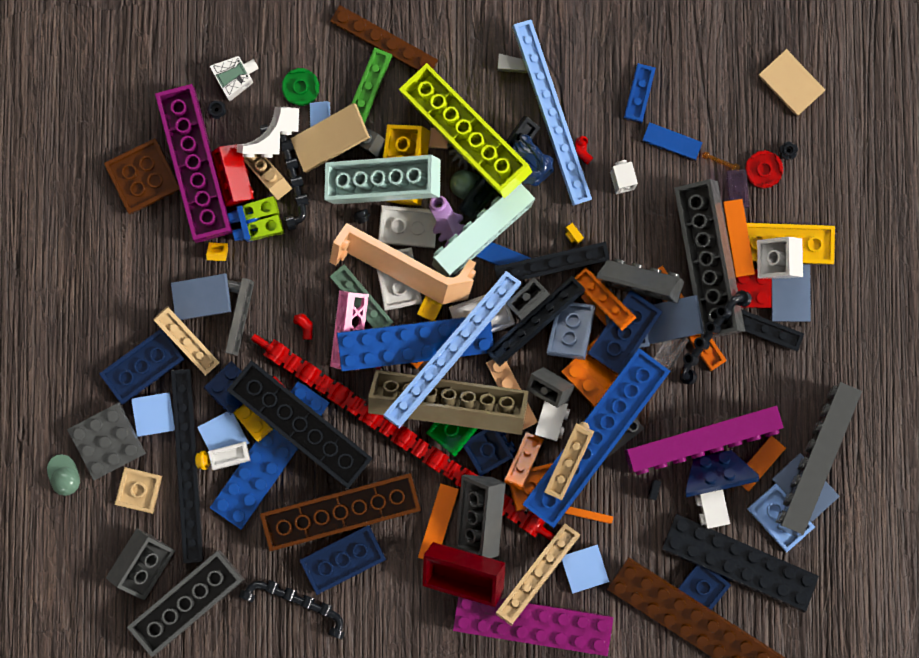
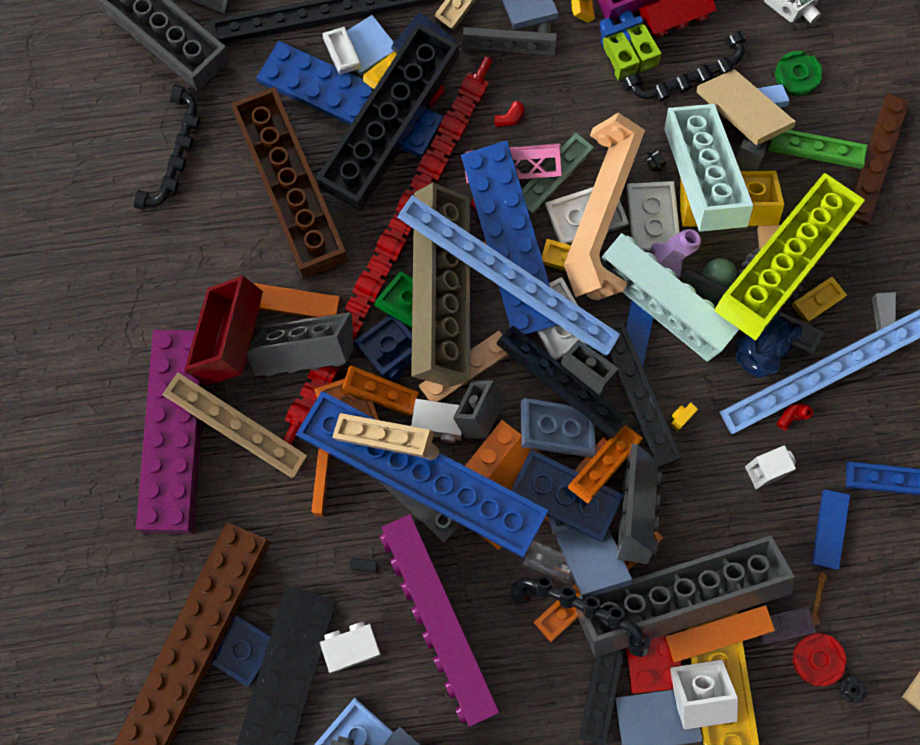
camera: 80 degrees right, 10 degrees down
yellow plate [195,451,211,470] -> none
white arch [237,107,299,158] -> none
tan slope [244,154,292,201] -> none
dark blue plate [300,525,386,595] -> none
light blue tile [562,545,609,594] -> none
dark blue wing [686,450,759,497] -> none
orange tile [741,436,786,492] -> none
none -> yellow plate [792,277,847,323]

